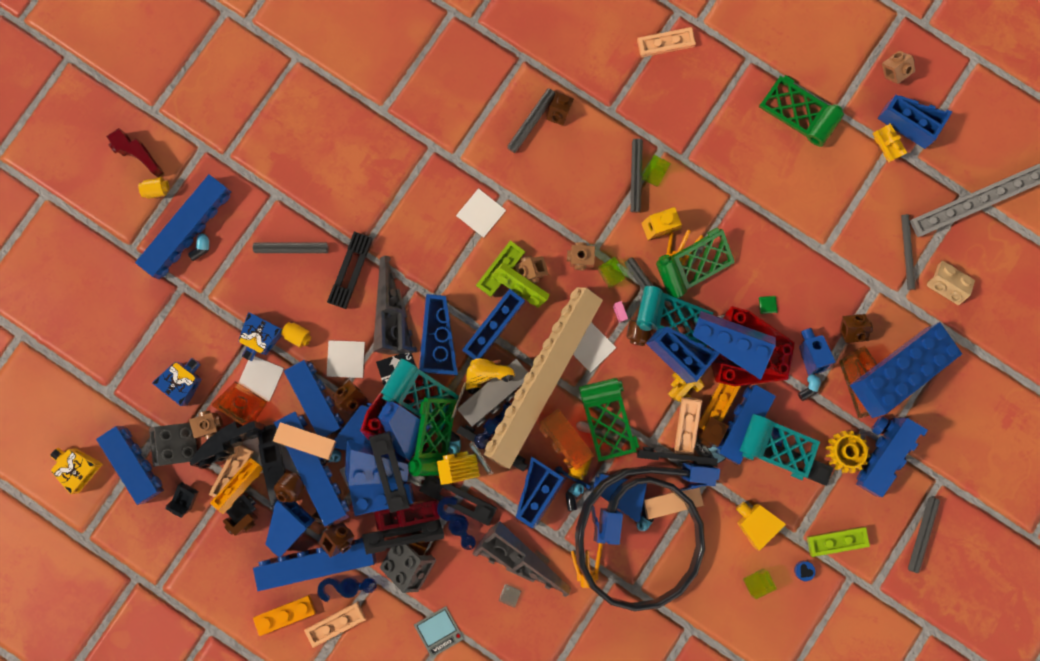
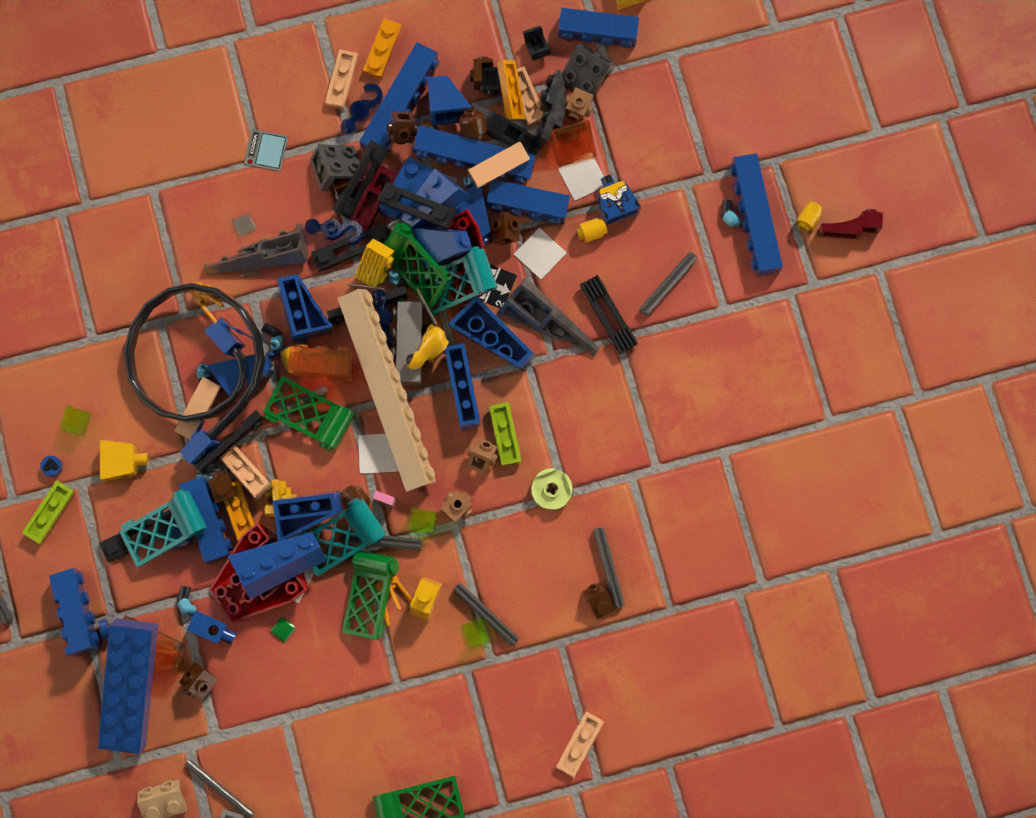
camera: 130 degrees right, 5 degrees down
torso [152,358,202,406] -> none
white sticker [456,188,506,238] -> none
lime plate [491,263,550,308] -> none
yellow gear [825,431,870,473] -> none
none -> yellowish green plate [531,468,573,510]

